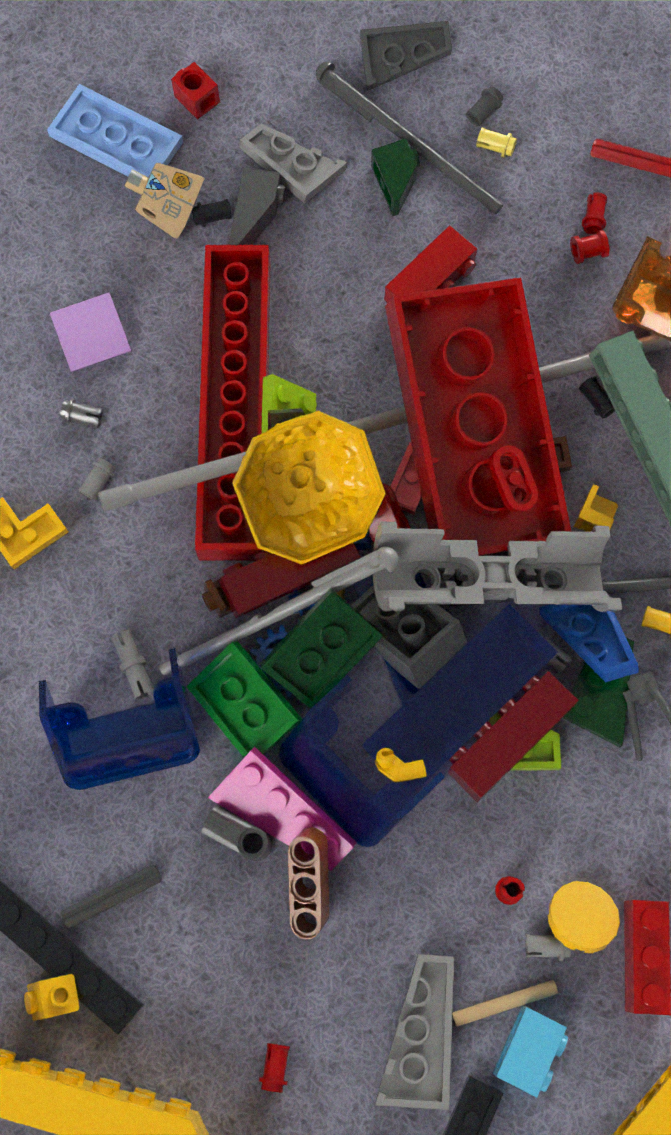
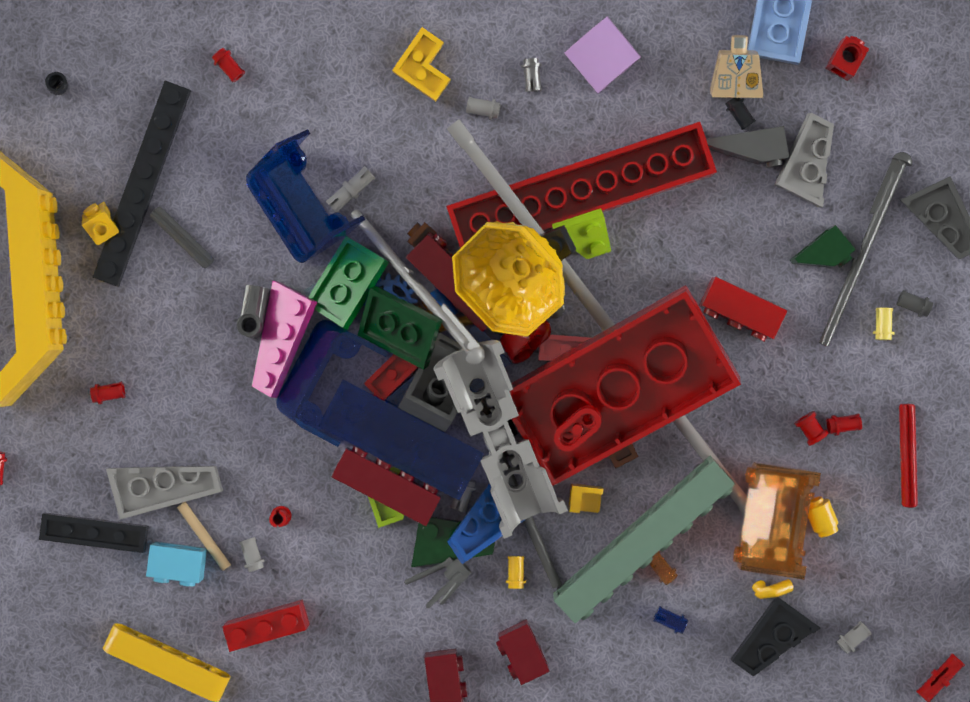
camera: 70 degrees right, 15 degrees up
dark orange beam [288,827,330,940] -> none
yellow arm [375,748,427,783] -> none
yellow tile [548,881,620,953] -> none
black pin [579,376,615,419] -> none
none -> red plate [363,354,418,402]

